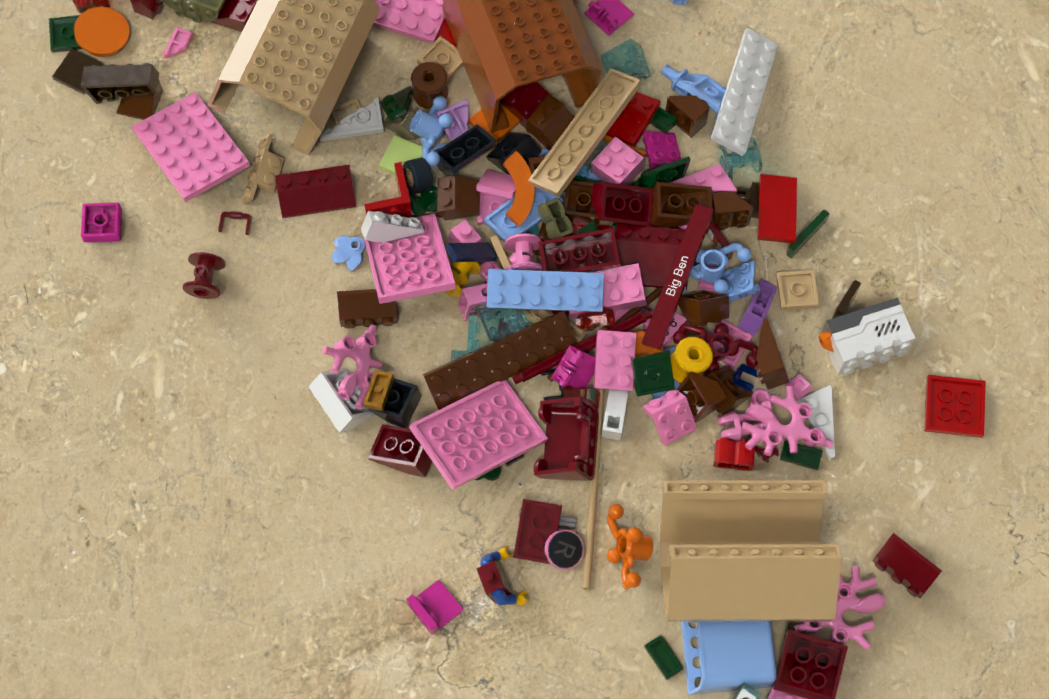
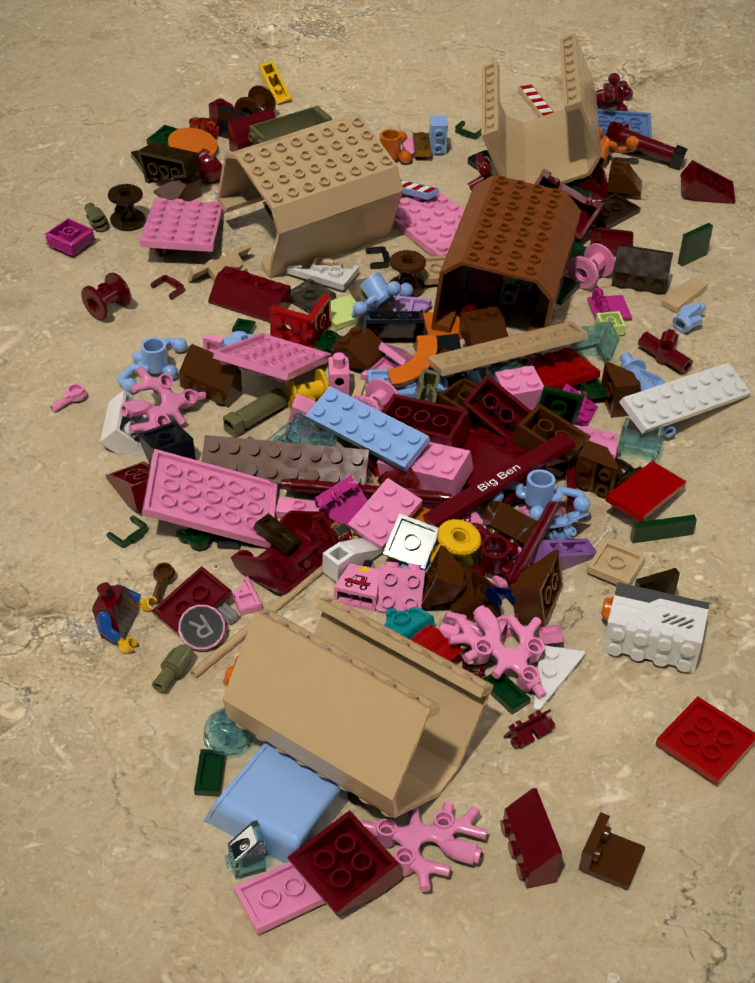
camera: 35 degrees right, 25 degrees down
white slope [361,211,424,243] -> none
pearl gold plate [363,370,394,411] -> none
dark green wing [379,86,414,121] -> none
black wheel [403,157,433,194] -> none
dark pink bracket [406,580,463,635] -> none
dark blue tile [446,243,498,262] -> none
none -> bright pink plate [50,383,86,412]
none -> olive arm [85,203,108,232]
none -> dark green piece [106,515,148,548]
none -> dark brown hose [108,184,145,230]
none -> light blue wheel [118,337,187,393]
none -> reddish brown plate [152,562,175,603]
none -> olive arm [152,644,193,693]
none -> dark red cylinder [194,148,222,183]
none -> bright pink plate [203,334,224,353]
none -> clear light blue cylinder [203,708,253,756]
none -> olive piece [223,388,287,438]
none -> dark green tile [232,318,256,335]
none -> bright pink tile [233,576,262,616]
none -> dark brown plate [253,513,301,555]
none -> bright pink plate [275,497,321,517]
none -> clear smoke tile [291,278,336,314]
none -> bright pink torso [334,560,379,612]
none -> black piece [365,246,390,269]
none -> teal plate [384,607,435,639]
none -> dark red hinge [503,709,555,748]
none -> dark red axle [506,501,559,586]
none -> reddish brown bracket [578,812,645,889]
none -> yellowish green piece [595,311,626,337]
none -> dark red piece [638,329,693,374]

